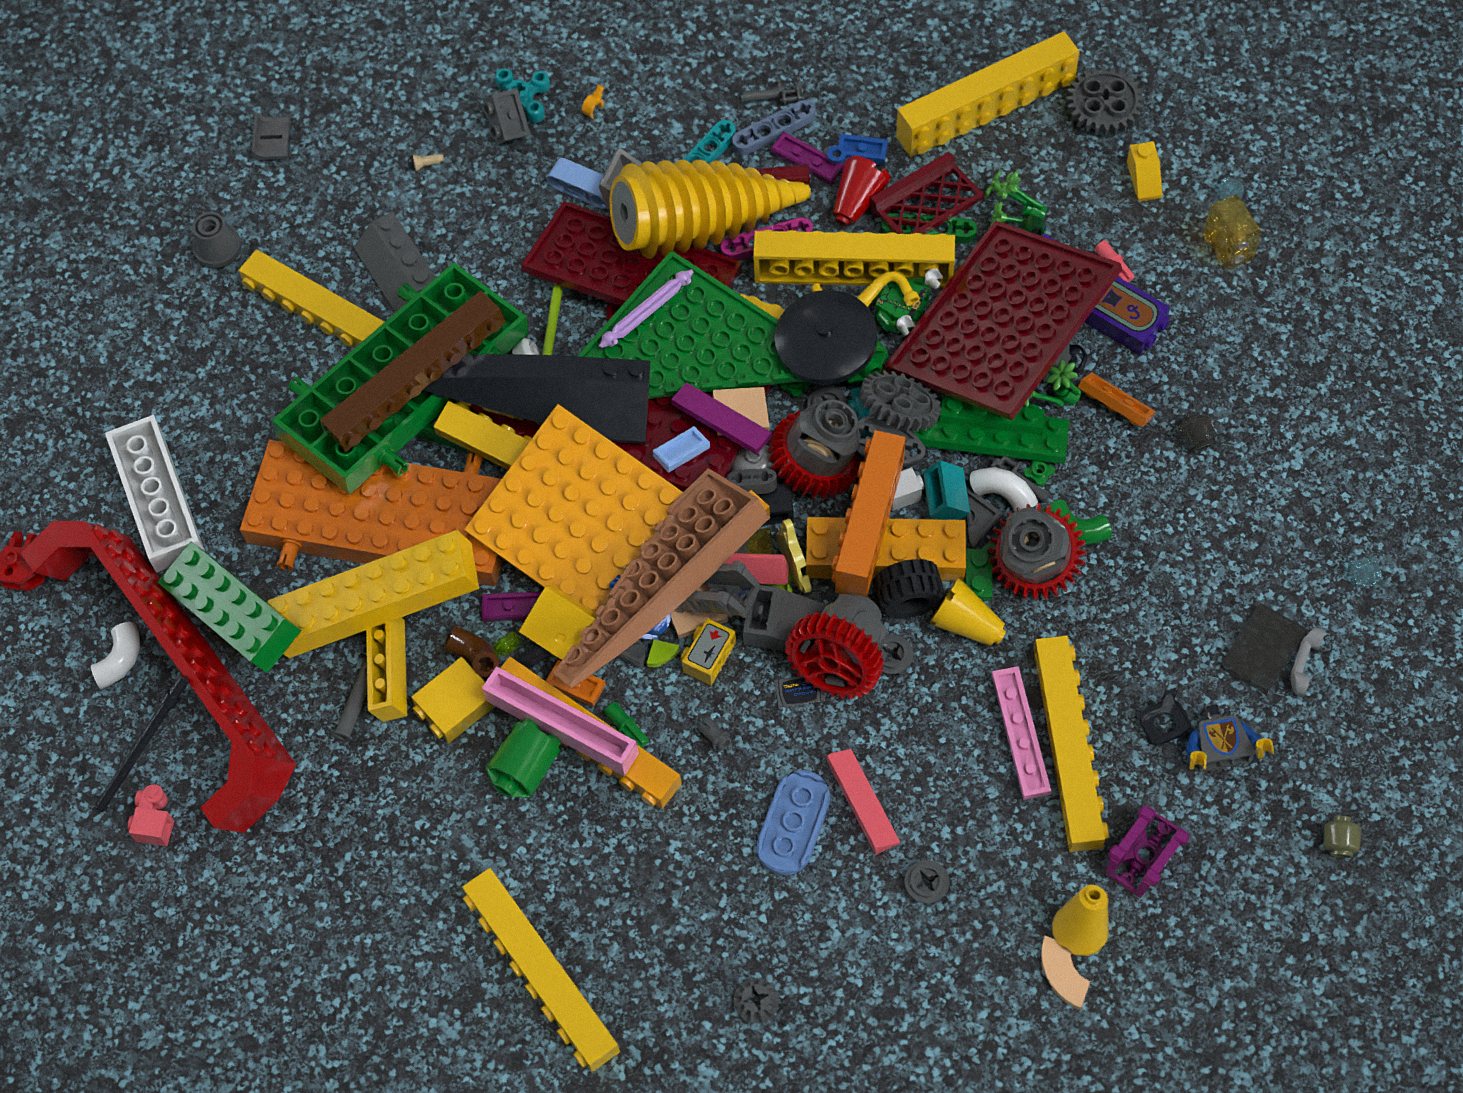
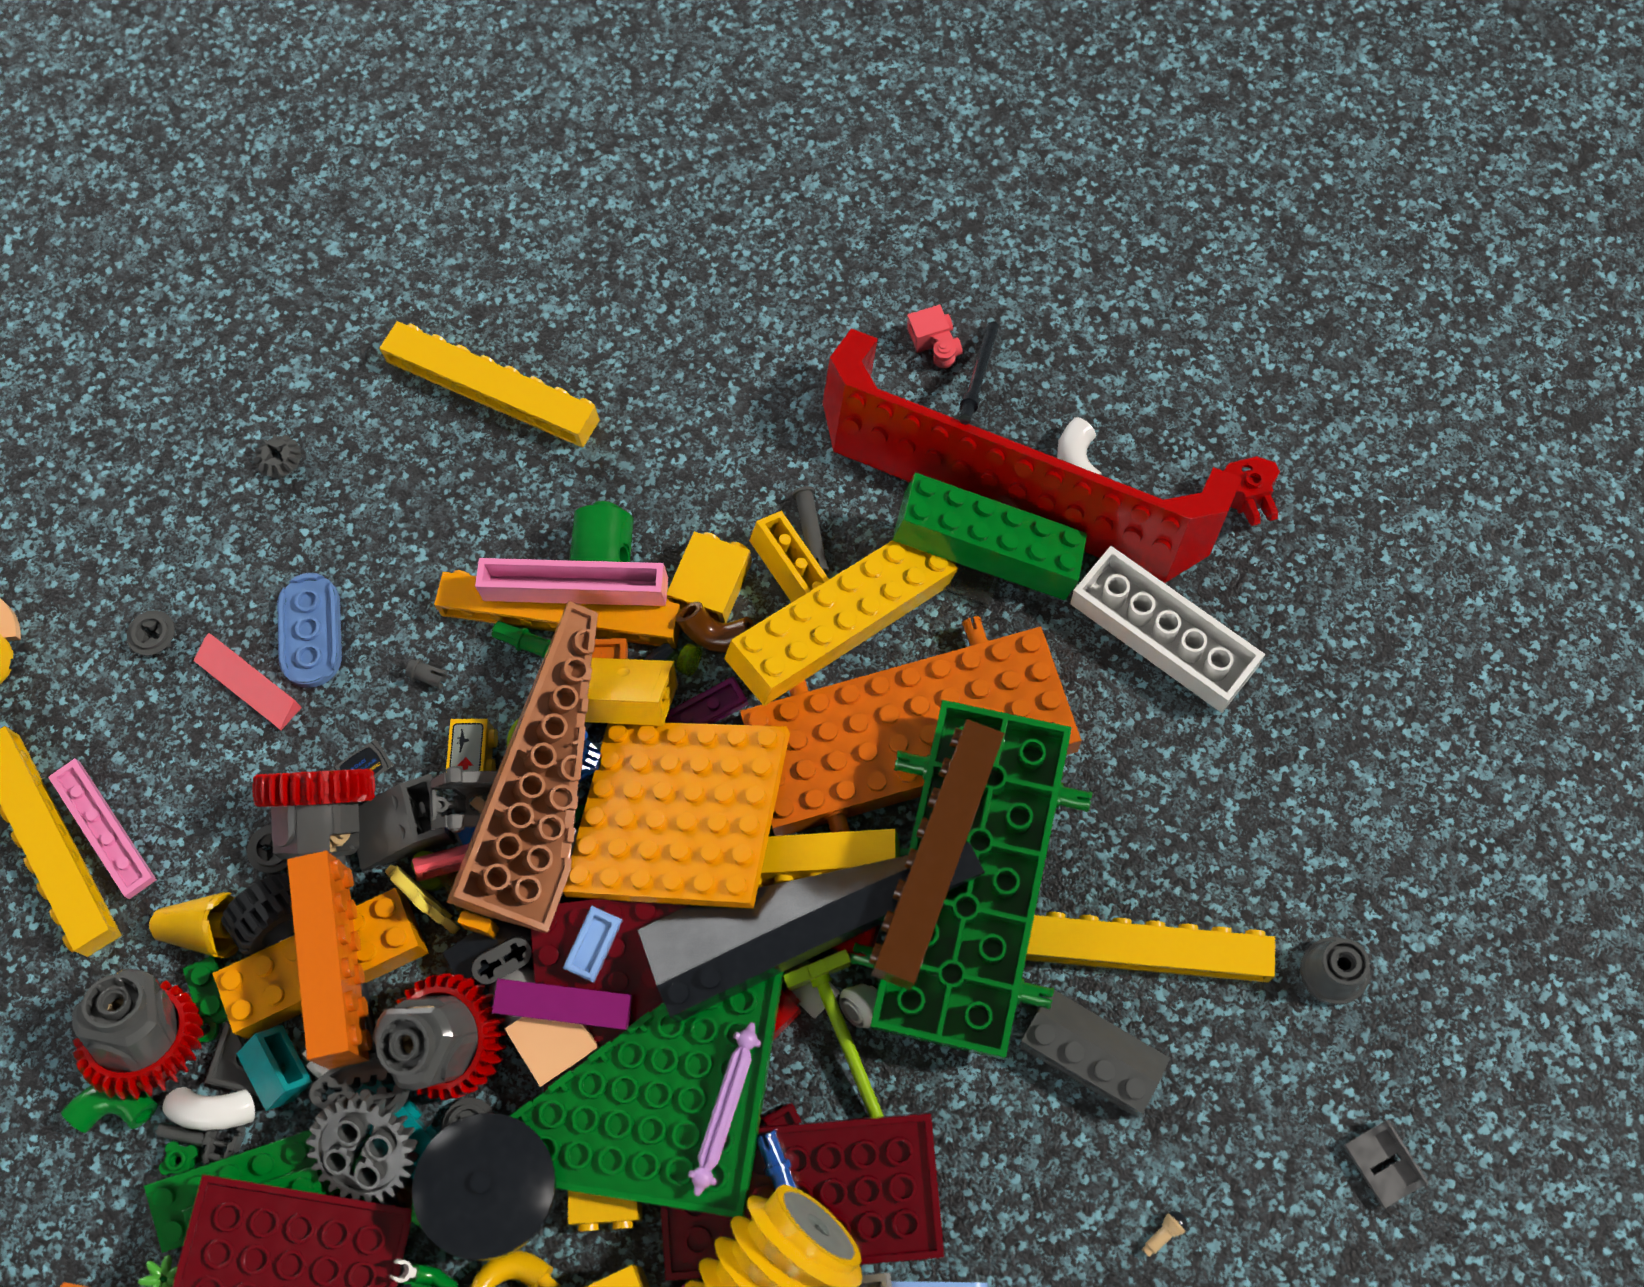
camera: 155 degrees right, 5 degrees up
none -> blue pin [756,1130,796,1191]

